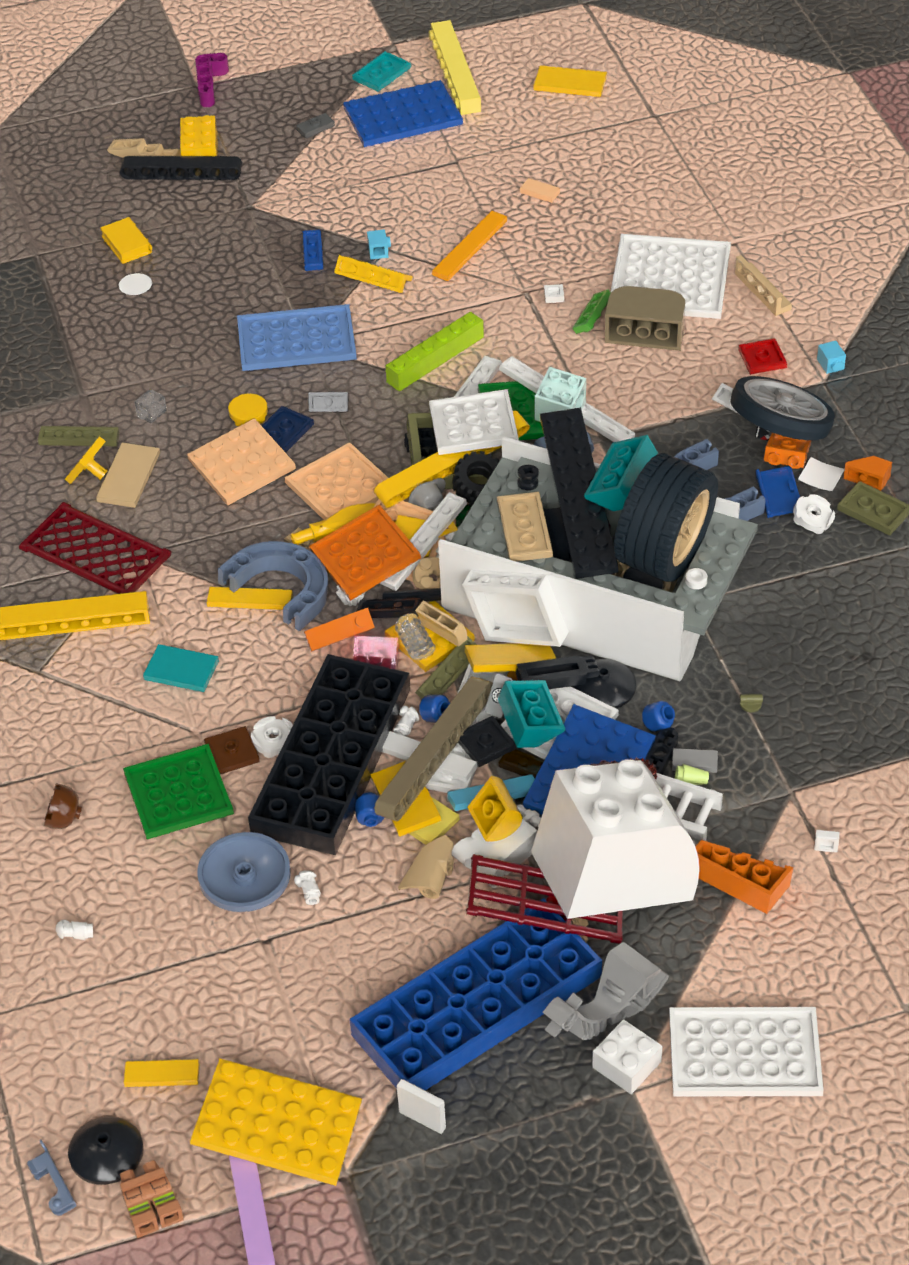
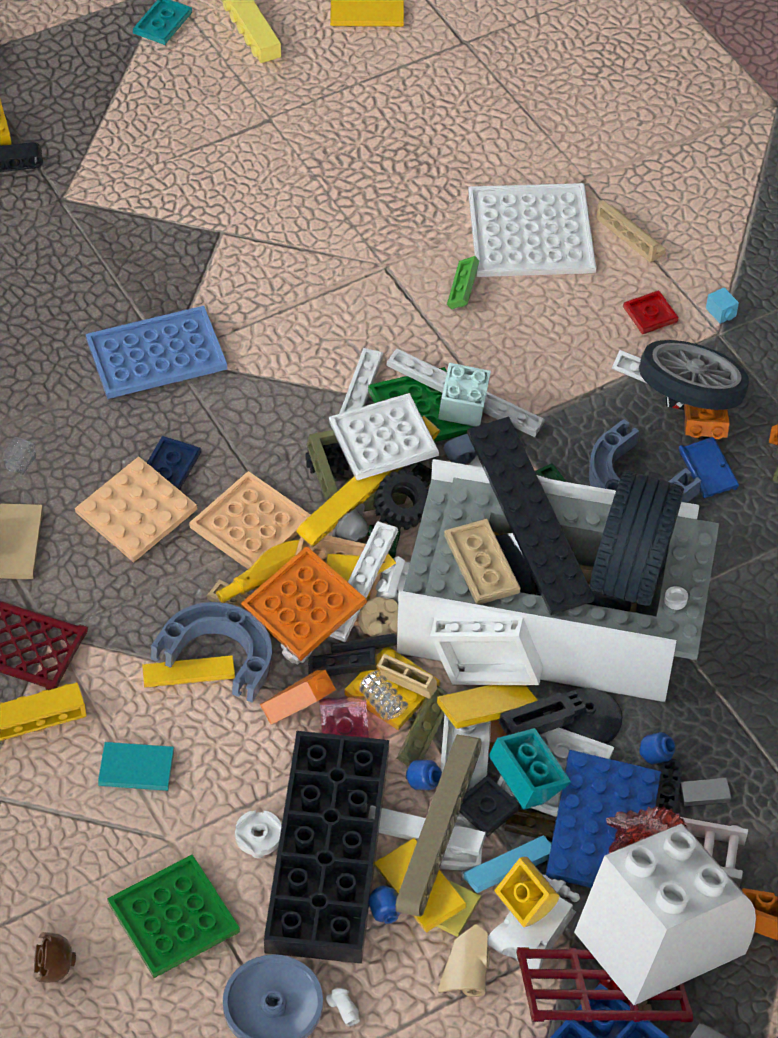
camera: 15 degrees left, 5 degrees up
reddish brown plate [204,726,260,775] -> none
yellow tile [228,393,268,427] -> none
dark grey plate [296,113,335,139] -> none
blue tile [303,230,323,271] -> none
panel [309,392,349,412] -> none
yellow fence [334,255,413,293] -> none
blue plate [343,80,463,147] -> none
medium azure brick [367,229,391,260] -> none
lime brick [385,311,484,392] -> none
white arm [393,705,419,736] -> none
light orange tile [432,211,507,281] -> none
light grey sticker [485,674,513,718] -> none
black wheel [517,465,539,490] -> none
light nougat tile [520,178,560,203] -> none
white plate [544,284,564,303] -> none
teal slope [584,435,659,511] -> none
dark tan brick [605,286,685,351] -> none
yellowish green cone [675,764,709,785] -> none
olive plate [740,694,763,713] -> none
white plate [793,494,835,534] -> none
white sticker [798,457,845,491] -> none

